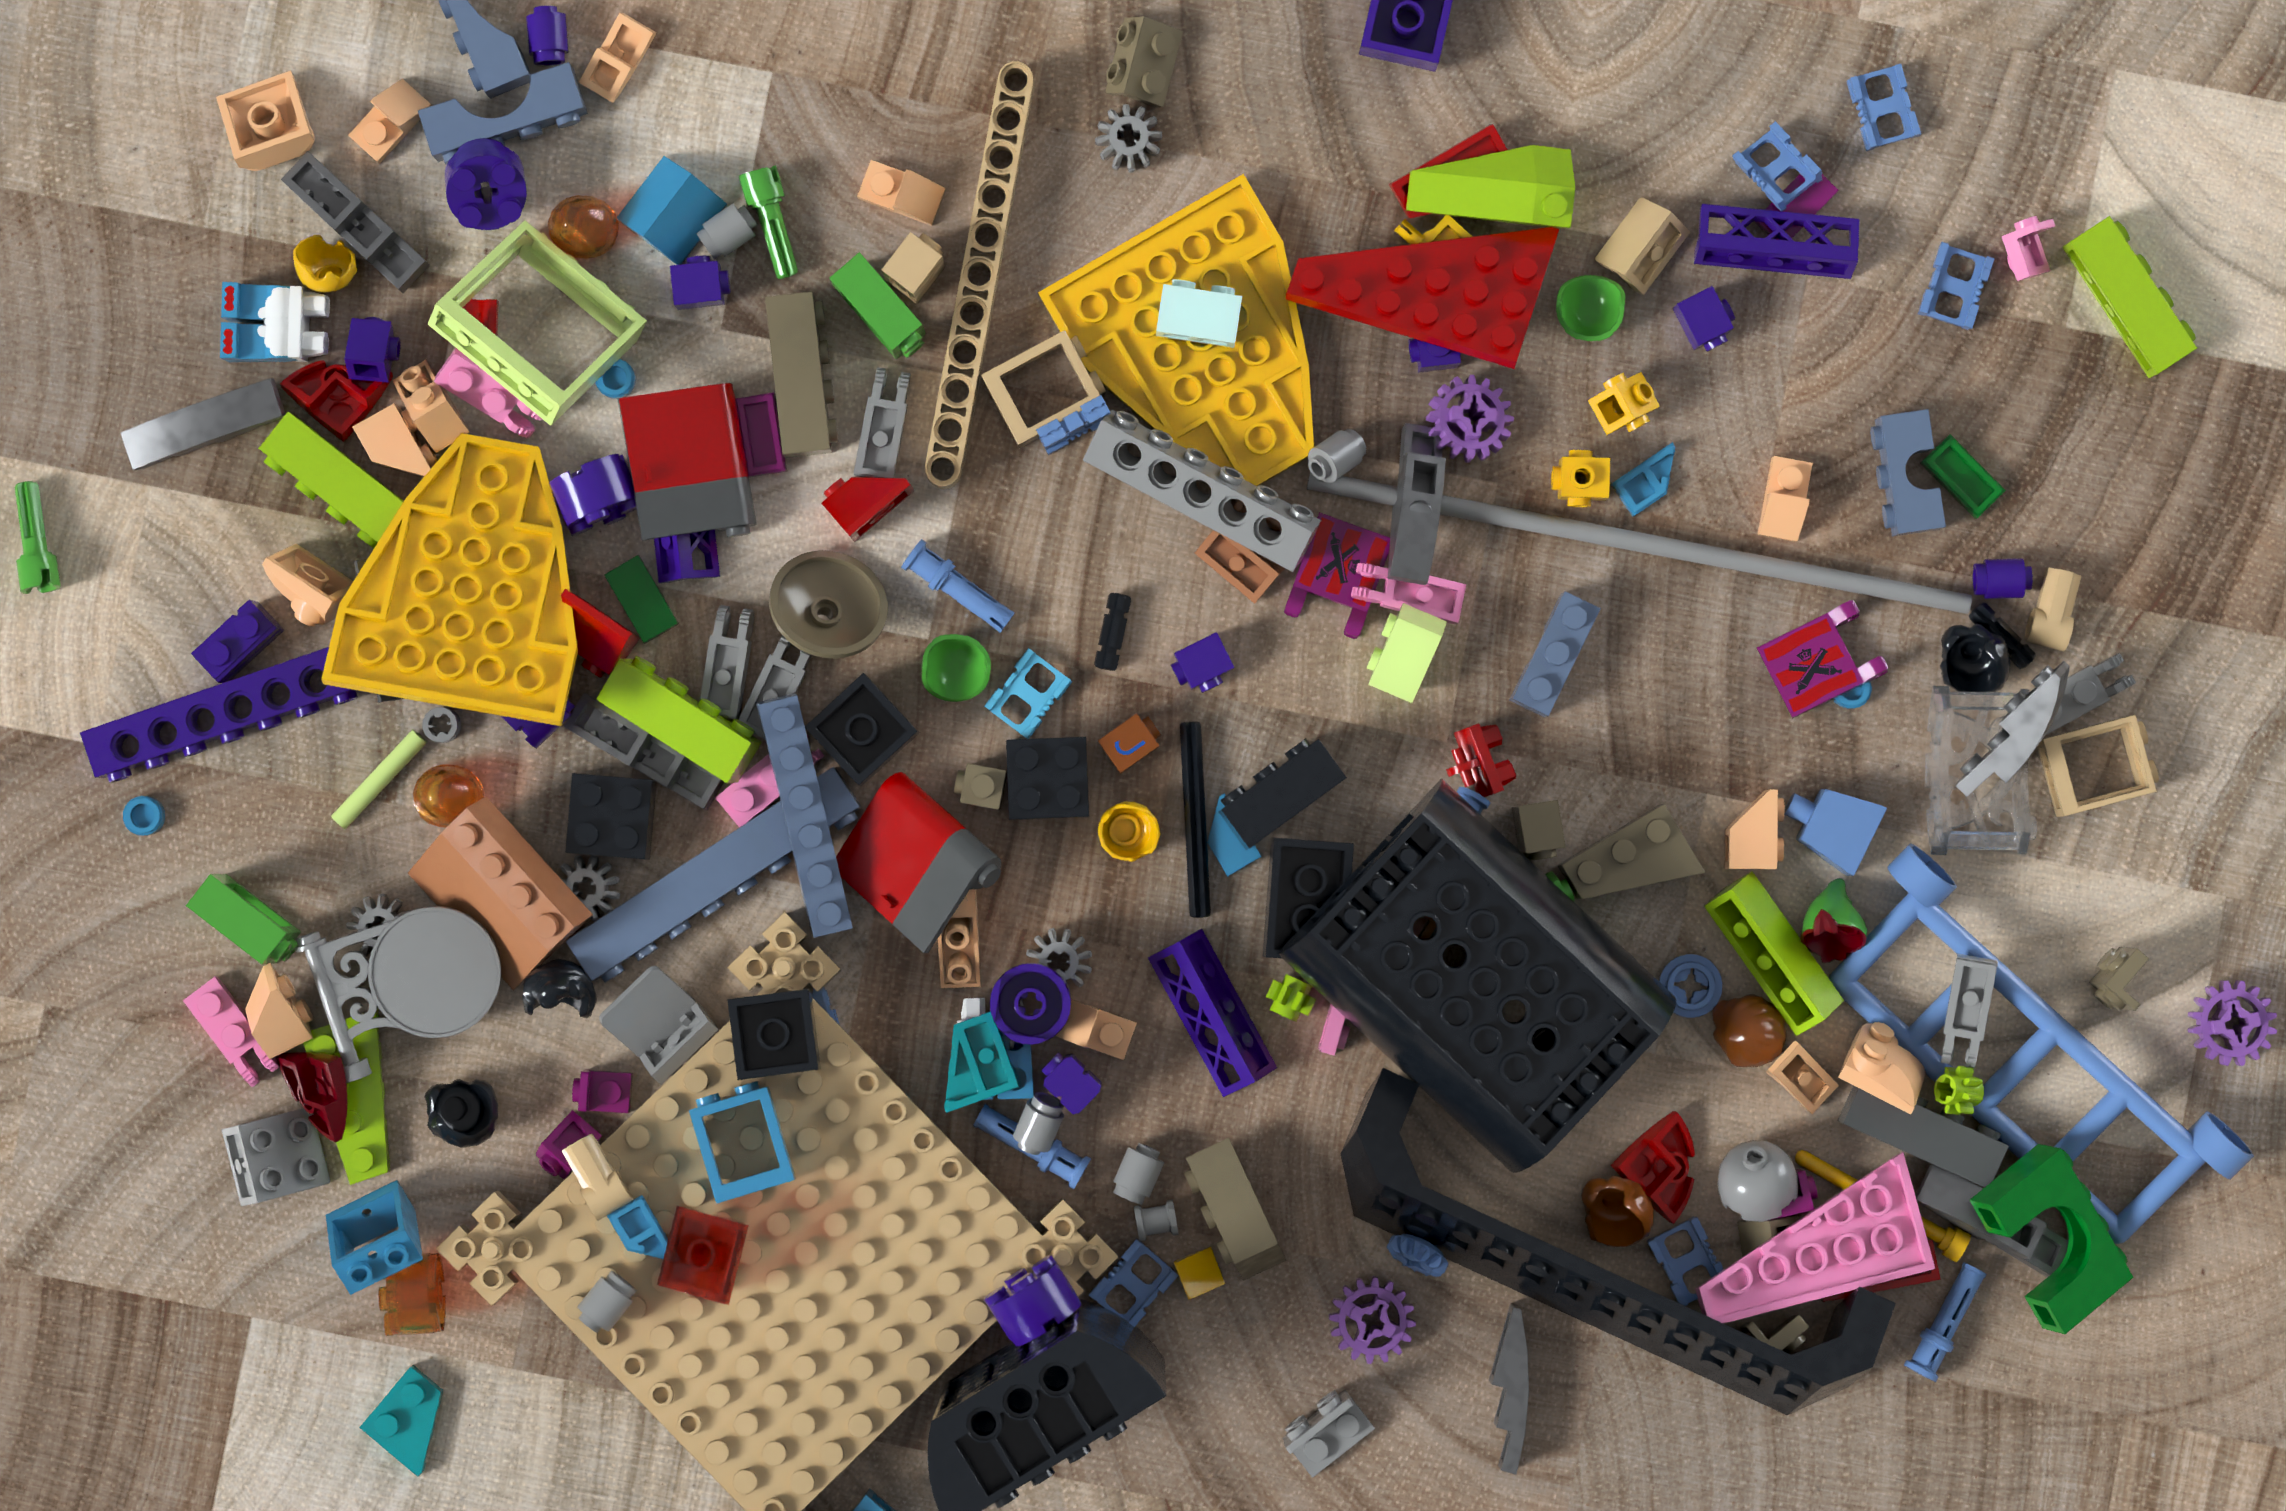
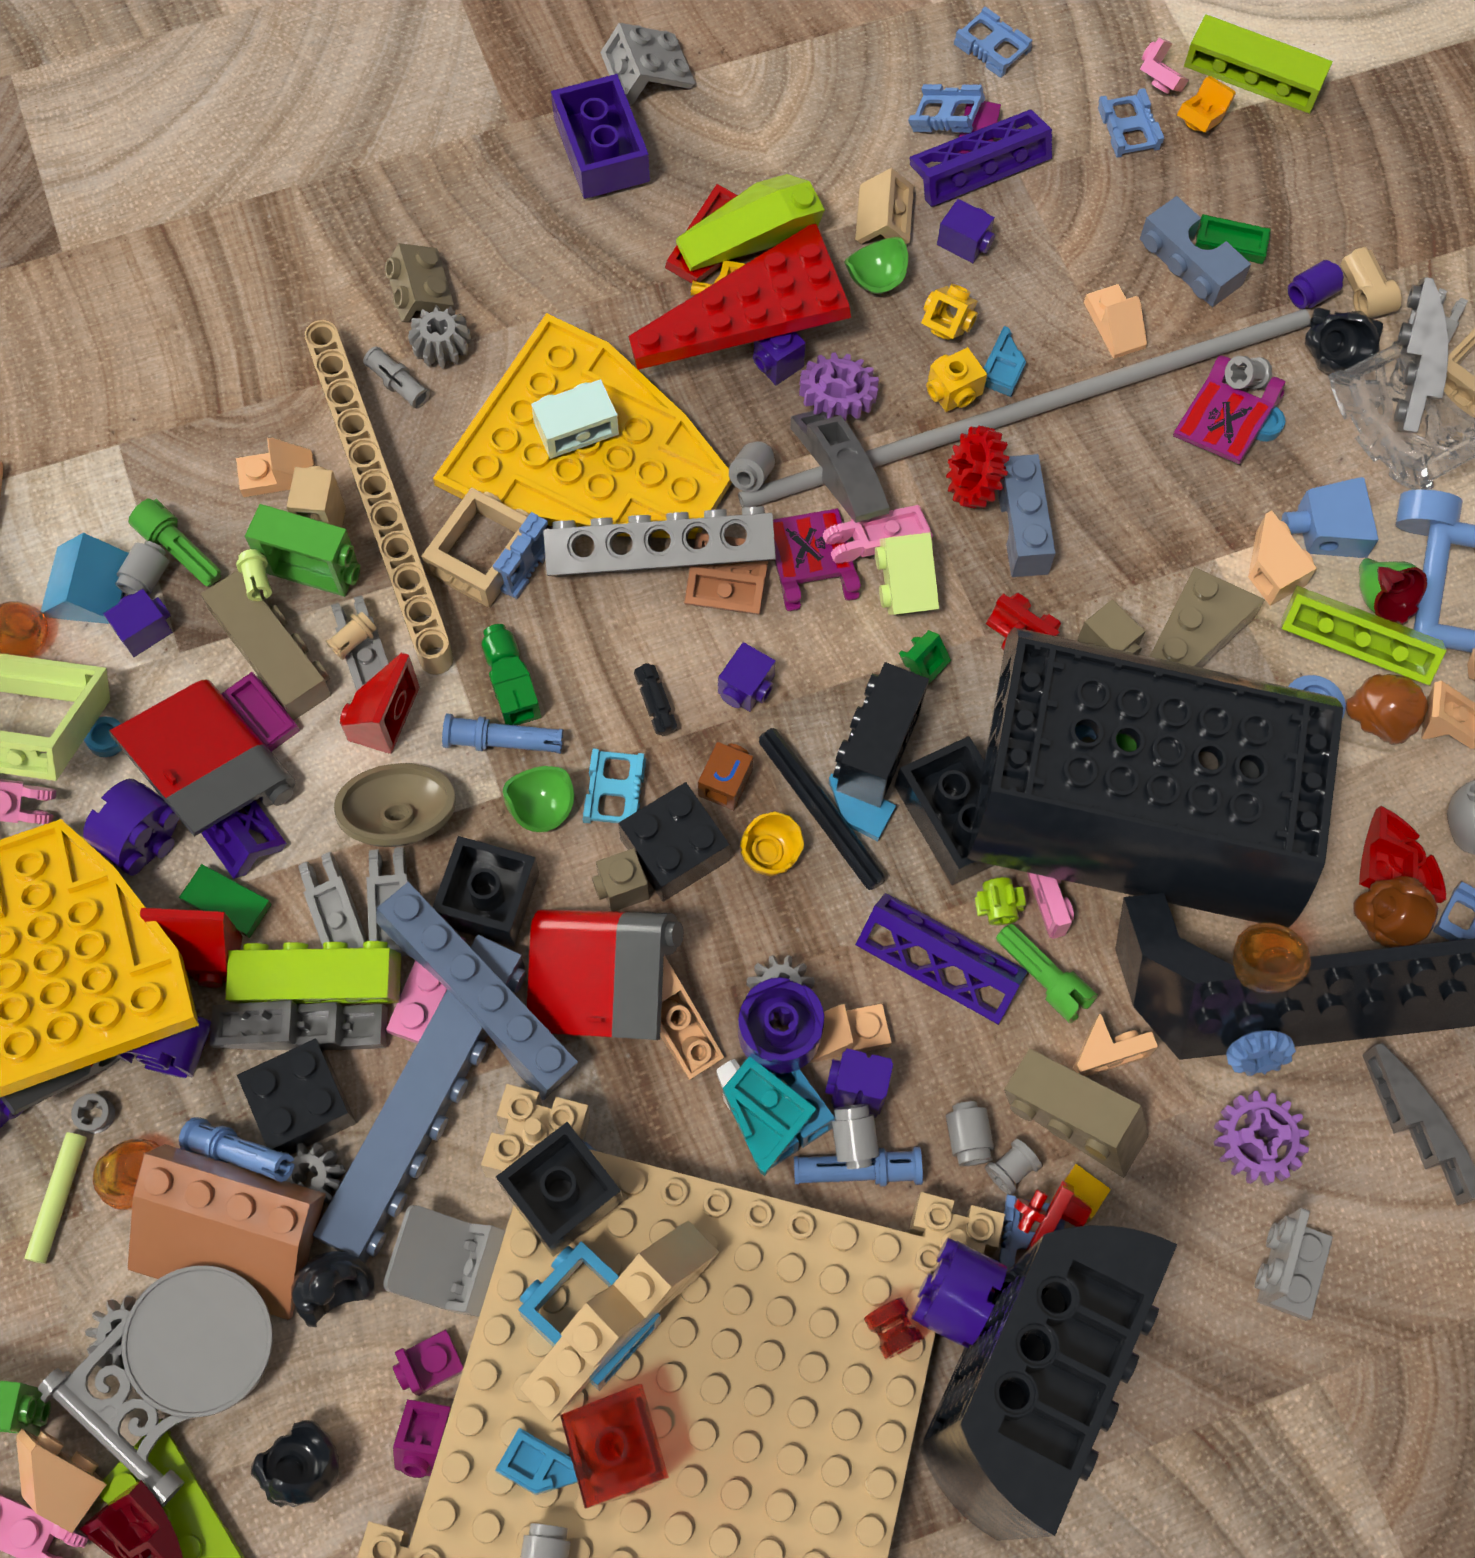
camera: 30 degrees left, 20 degrees down
tan piece [562,1134,633,1221] -> none
none -> medium blue pin [179,1117,294,1182]
none -> yellowish green pin [236,549,272,601]
none -> tan pin [325,612,377,660]
none -> light grey pin [363,346,430,409]
none -> green piece [481,624,542,726]
none -> tan arch [519,1221,719,1422]
none -> clear red wheel [864,1297,925,1360]
none -> green tile [899,630,951,685]
none -> red gear [946,425,1009,509]
none -> bright green piece [996,924,1098,1024]
none -> red hips [1014,1180,1092,1250]
none -> light nougat slope [1072,1014,1158,1077]
none -> light orange bracket [1177,76,1236,133]
none -> light grey bush [1225,356,1272,390]
none -> clear orange hat [1233,923,1311,993]

